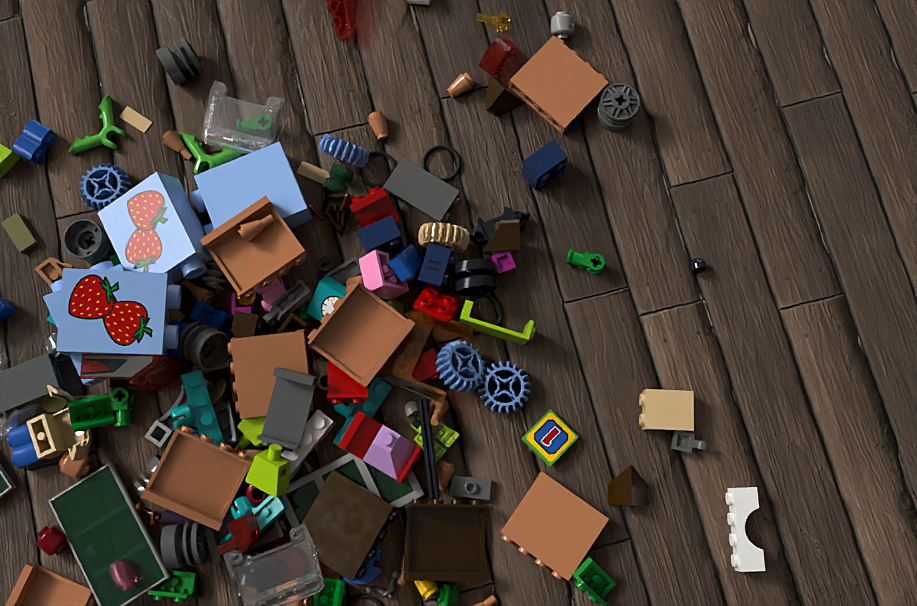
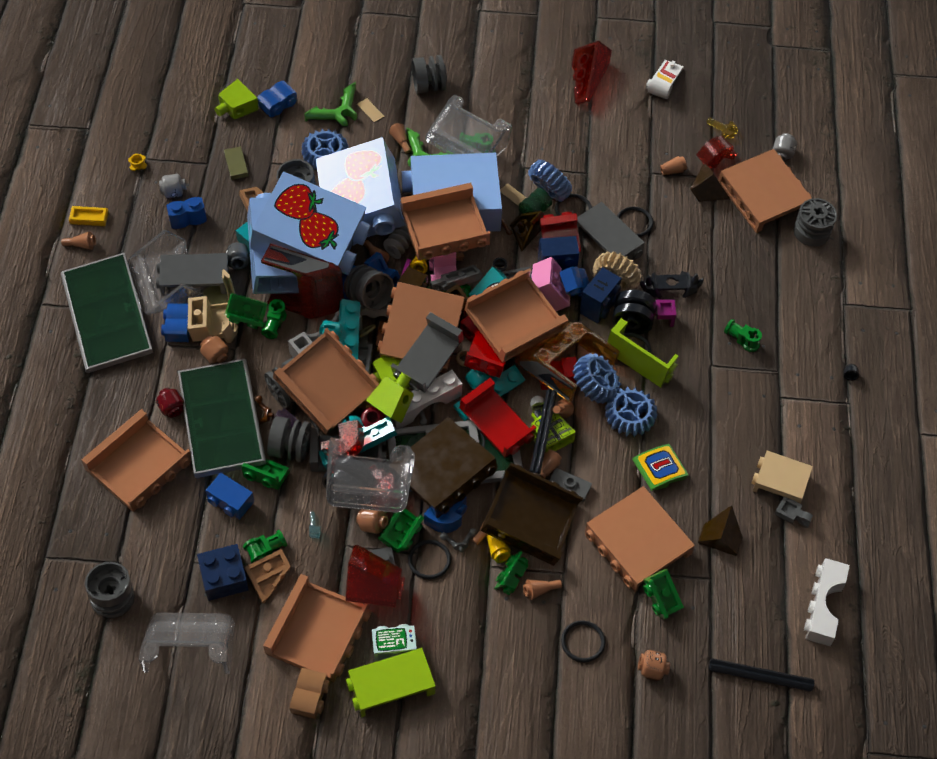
camera: 15 degrees right, 20 degrees down
clear pink brick [109,558,138,592] -> none
nougat cone [238,214,274,242] -> none
lavender slope [363,425,417,480] -> none
nougat cone [368,111,389,140] -> none
red bracket [413,287,460,323] -> none
dark brown slope [482,219,521,252] -> none
dark blue brick [521,140,568,190] -> none

